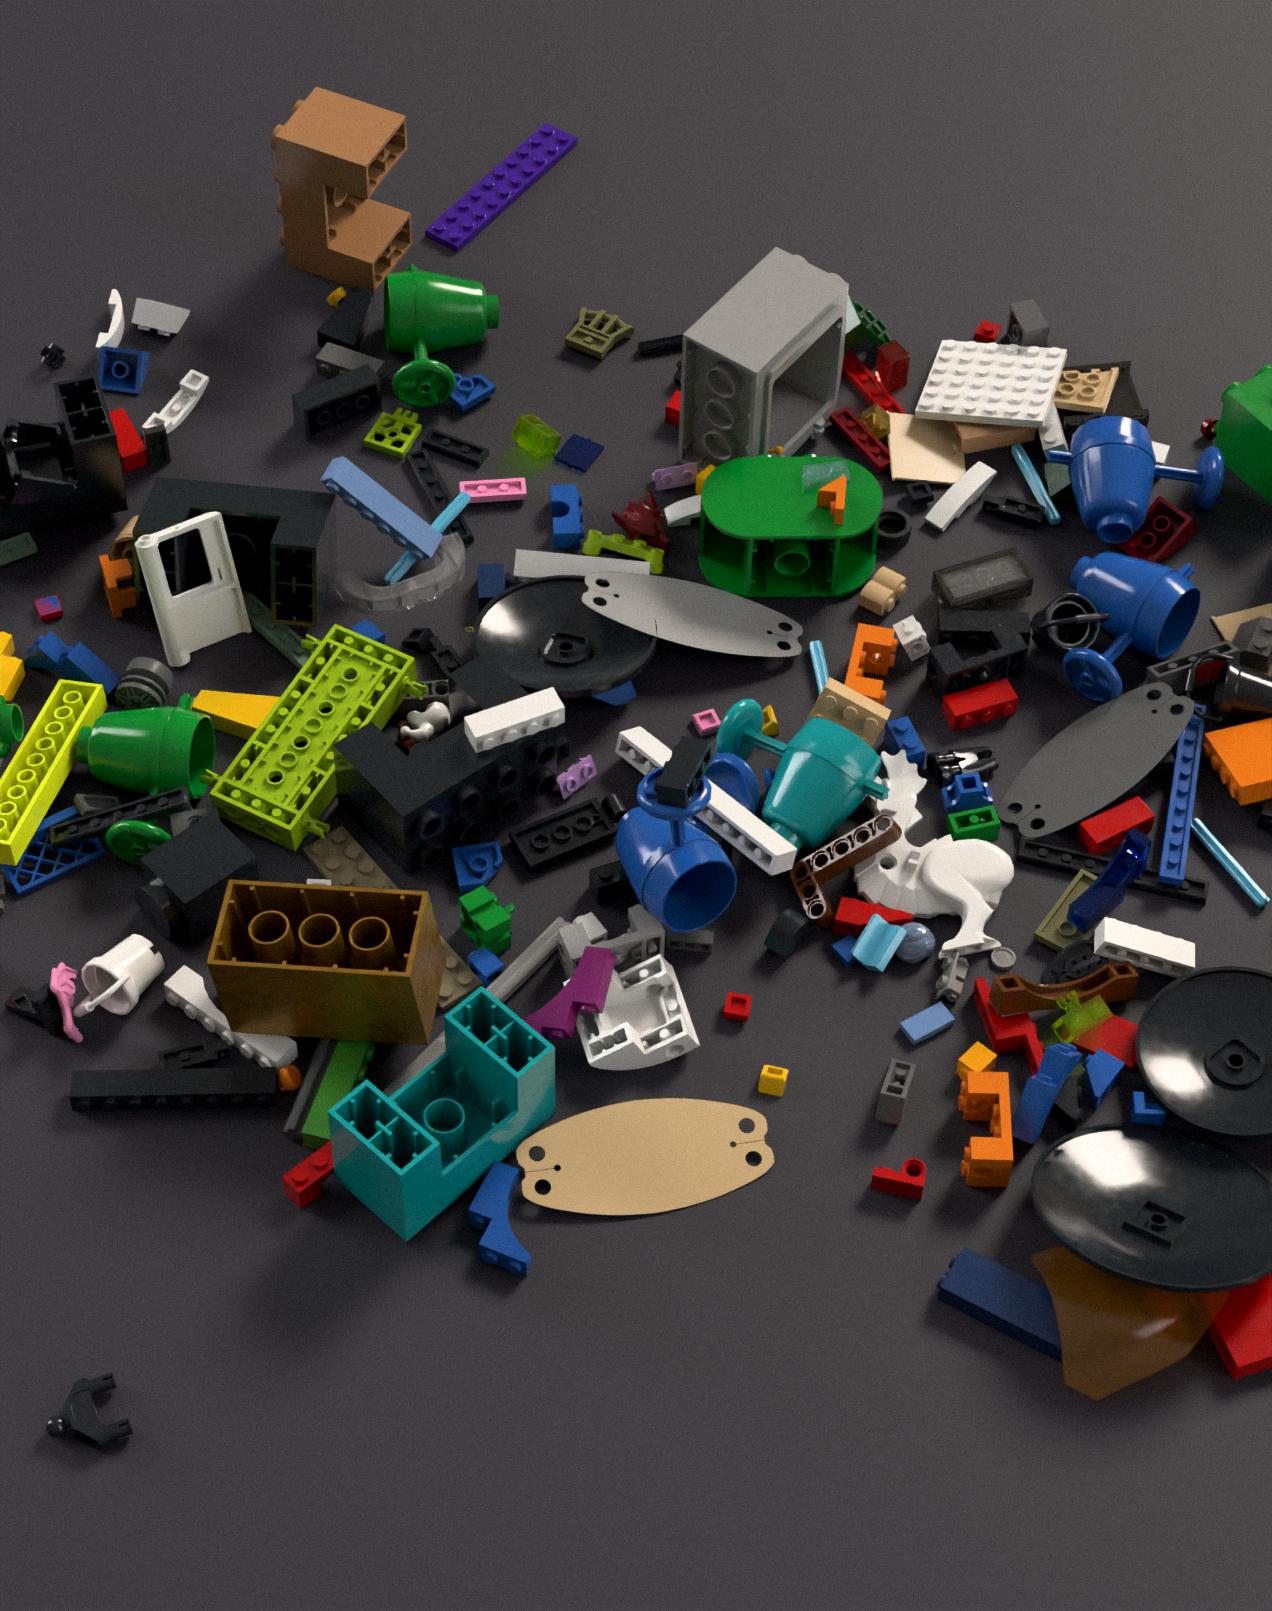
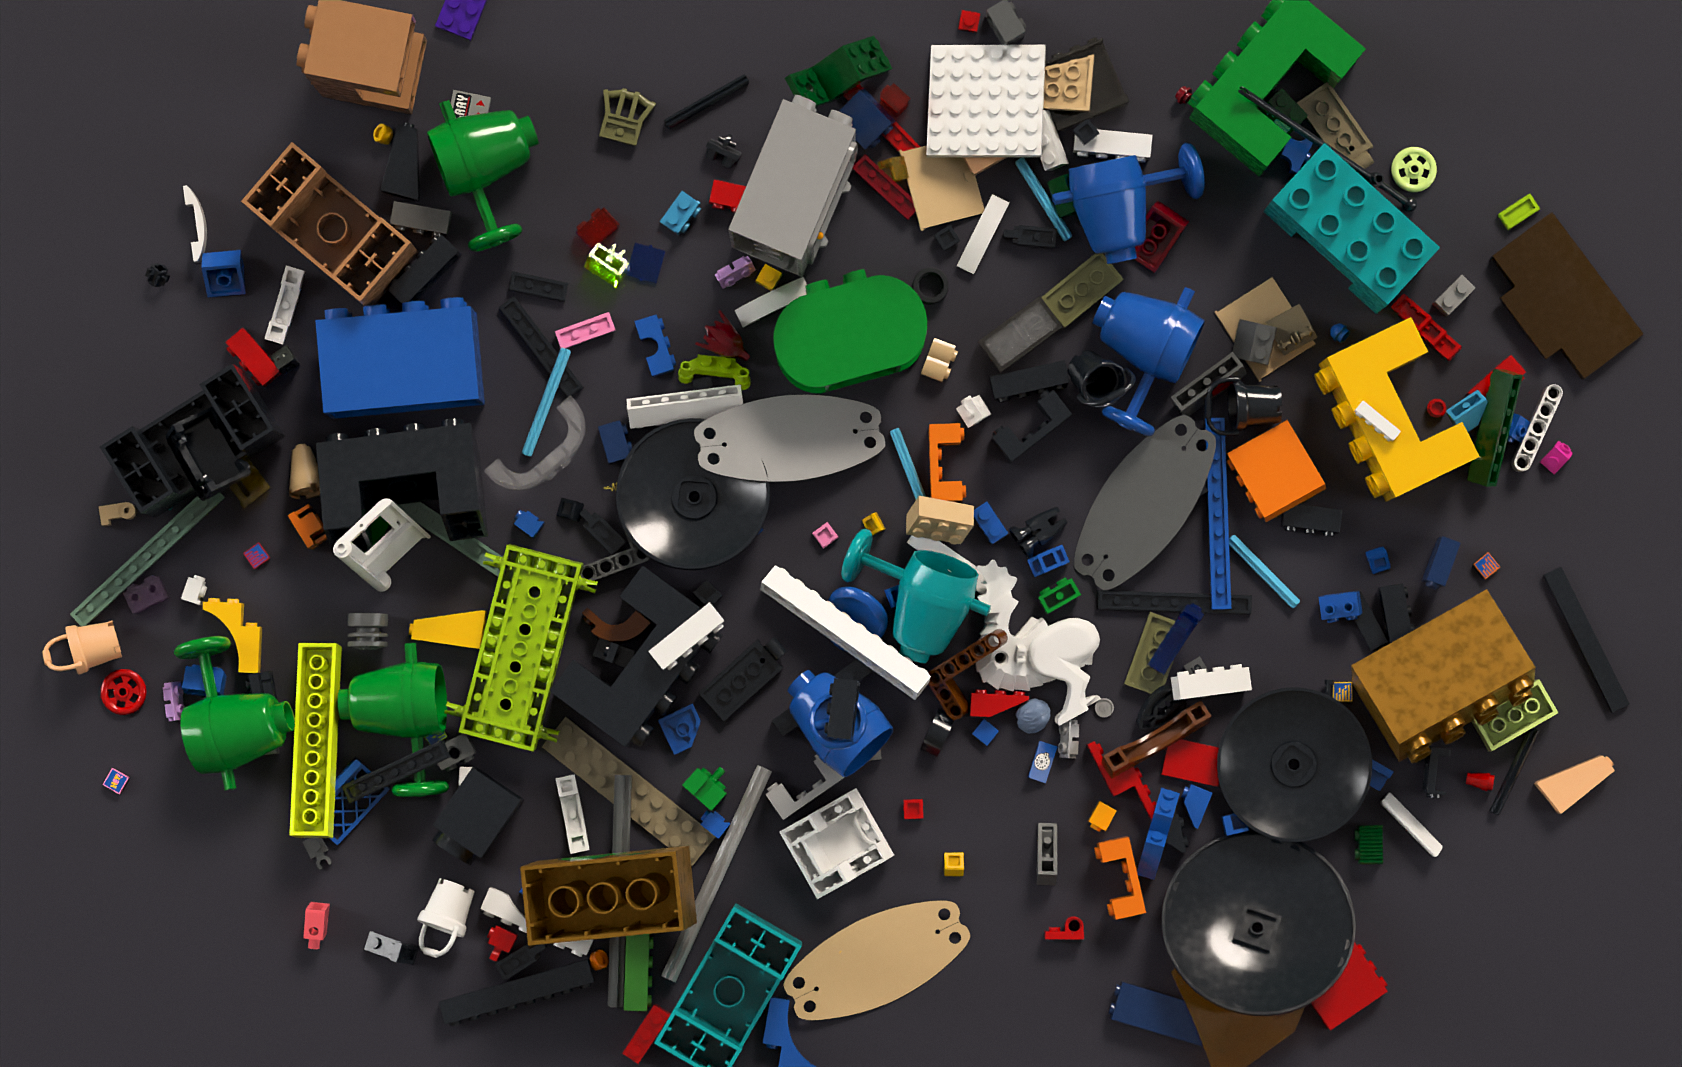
camera: 15 degrees left, 35 degrees up
blue arch [23,631,122,696] -> none
bright pink animal [50,962,83,1043] -> none
dark grey tile [73,794,121,817] -> none
white slope [131,298,190,336] -> none
medium blue brick [320,456,443,560] -> none
lime piece [364,407,422,459] -> none
white piece [400,702,450,741] -> none
blue plate [447,373,496,412] -> none
magenta arch [522,946,616,1040] -> none
lavender hinge [553,755,598,800] -> none
white brick [572,912,607,945] -> none
clear light blue plate [801,460,850,488] -> none
orange slope [817,476,847,525] -> none
medium azure panel [850,914,907,972] -> none
medium blue tile [899,1001,955,1045] -> none
red brick [942,678,1018,731] -> none
clear neon green brick [1051,990,1113,1044] -> none
red brick [1077,796,1155,856] -> none
none -> clear yellow plate [230,459,271,509]
none -> medium nougat brick [241,142,419,306]
none -> blue brick [315,297,485,419]
none -> red brick [487,925,518,962]
none -> clear red brick [575,207,620,251]
none -> dark azure bracket [660,191,701,235]
none -> dark blue brick [839,88,896,149]
none -> blue slope [1028,741,1057,783]
none -> olive plate [1040,253,1124,328]

